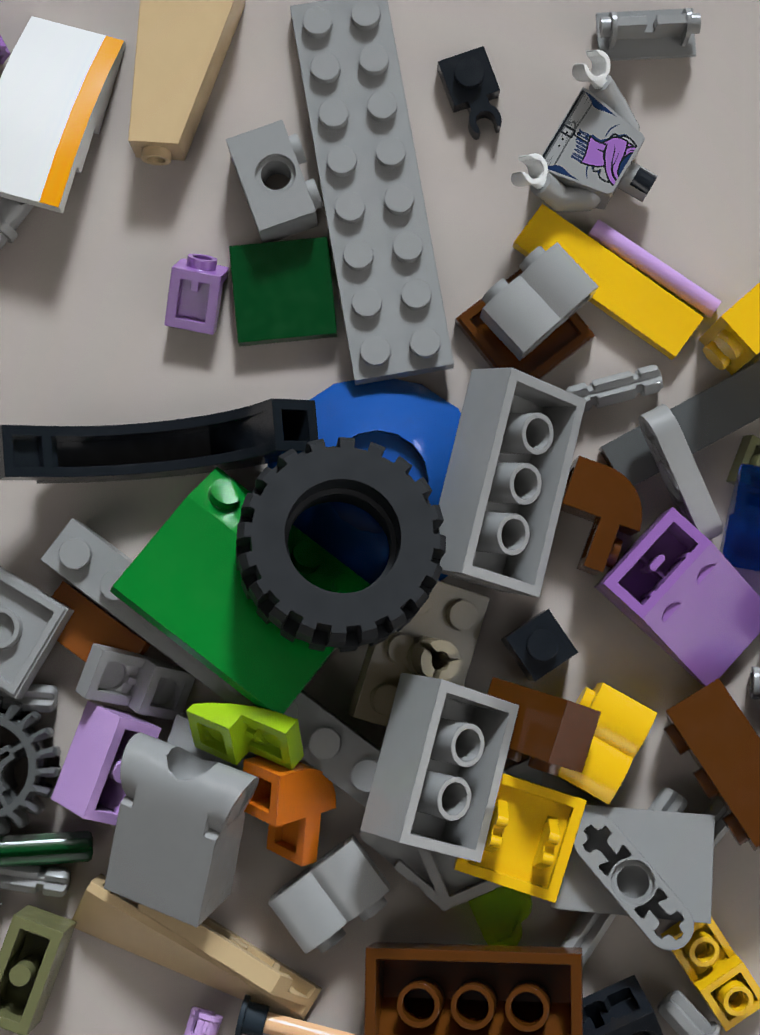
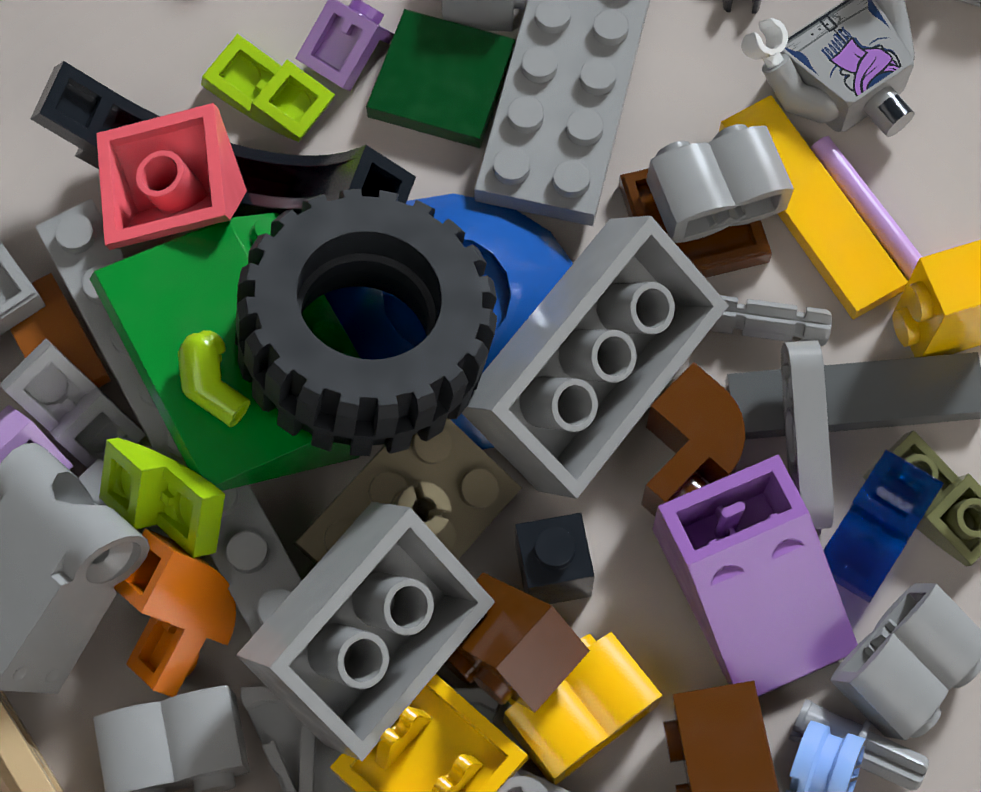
camera: 25 degrees right, 15 degrees down
none -> coral slope [96,103,247,250]
none -> lime arm [178,330,250,427]
none -> lime slope [201,33,335,142]

